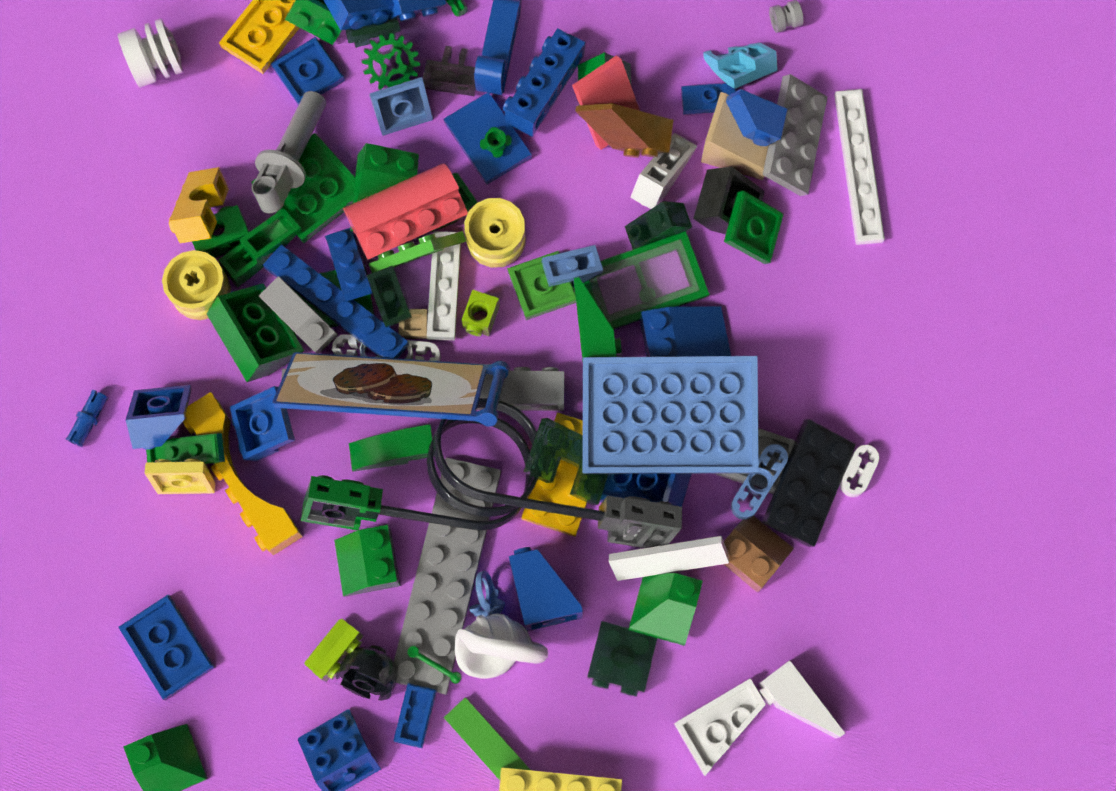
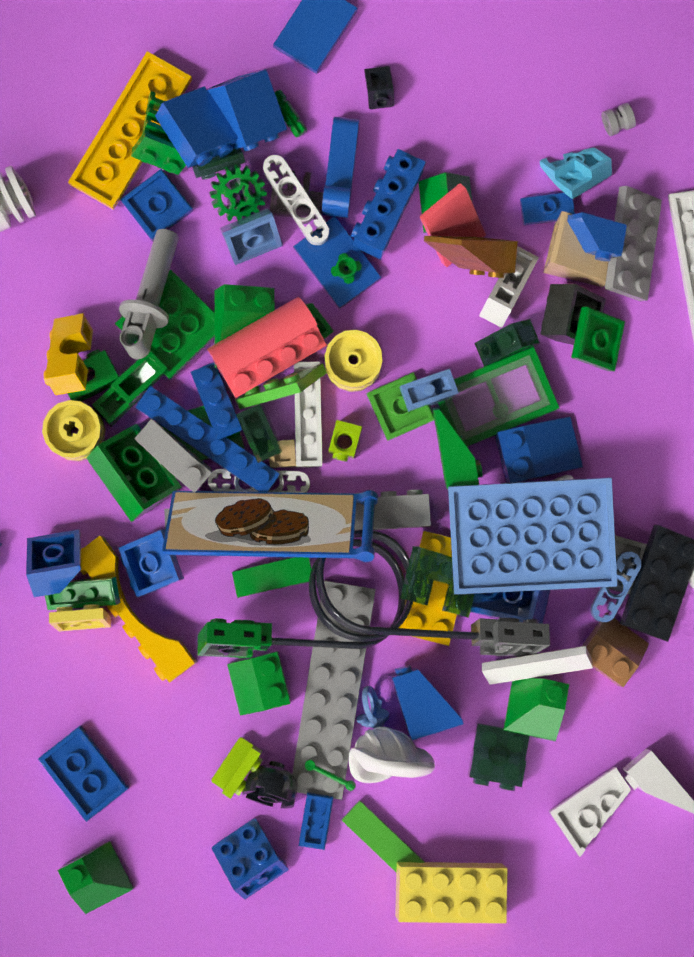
camera: 10 degrees left, 10 degrees up
none -> white beam [263,155,329,245]

